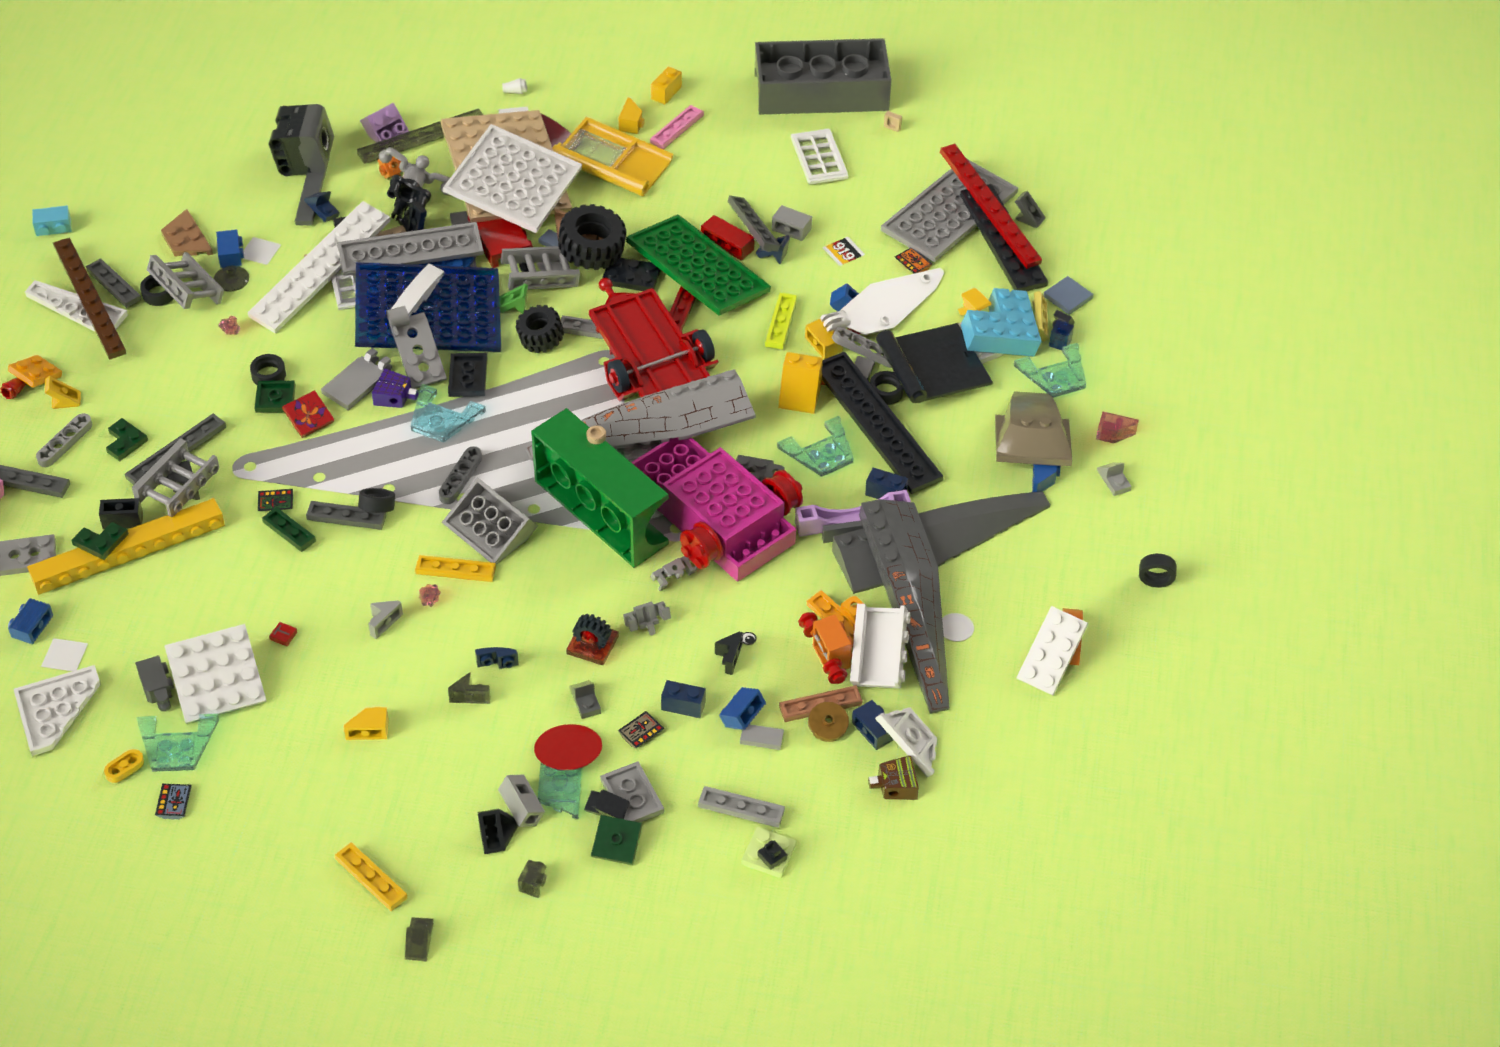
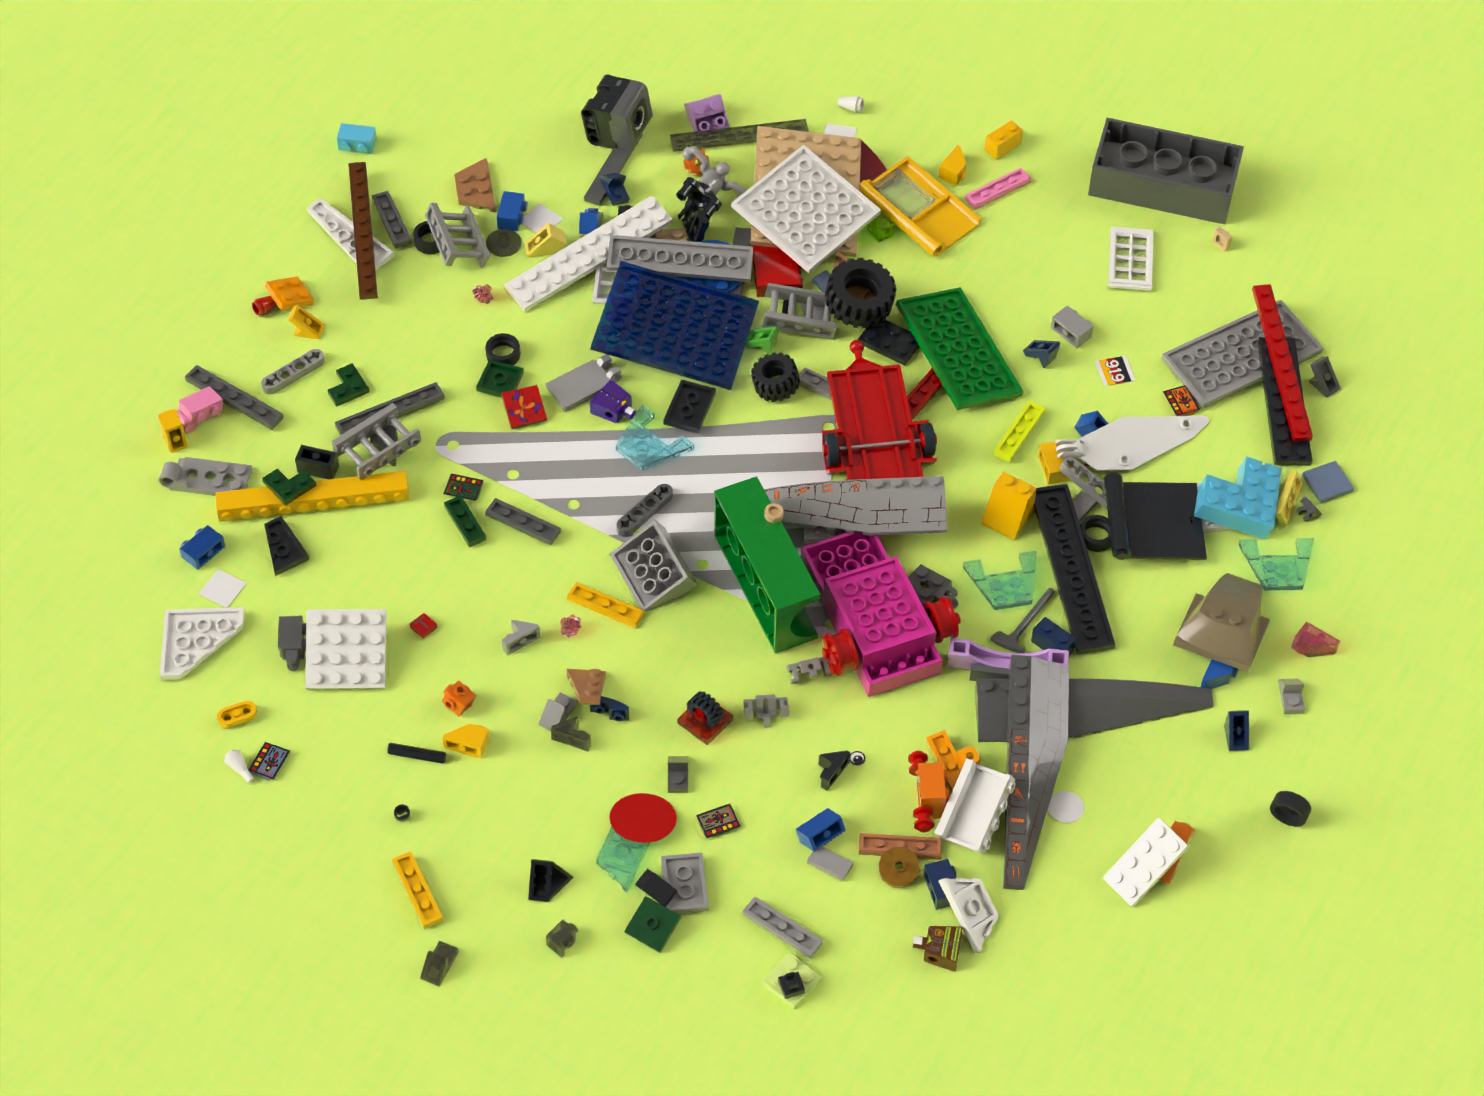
camera: 20 degrees right, 5 degrees up
clear light blue wing [137,714,219,772] -> none
black tyre [358,488,395,513] -> none
light grey hinge [387,306,447,389] -> none
white slope [392,264,444,316] -> none
light grey brick [498,774,545,827] -> none
dark blue brick [661,680,706,719] -> none
red brick [701,215,755,261] -> none
dark grey plate [727,195,780,252] -> none
yellow slope [958,288,992,316] -> none
brick [1049,320,1074,352] -> none
none -> white cone [224,749,254,784]
none -> black wing [264,516,309,576]
none -> black axle [387,743,446,764]
none -> black hinge [394,804,410,822]
none -> orange brick [442,680,476,717]
none -> light yellow slope [525,223,567,257]
none -> light grey slope [539,692,577,734]
none -> medium nougat wing [567,668,606,705]
none -> blue slope [579,208,603,234]
none -> clear neon green brick [867,213,894,242]
none -> dark grey piece [990,588,1055,654]
none -> dark blue slope [1224,710,1249,751]

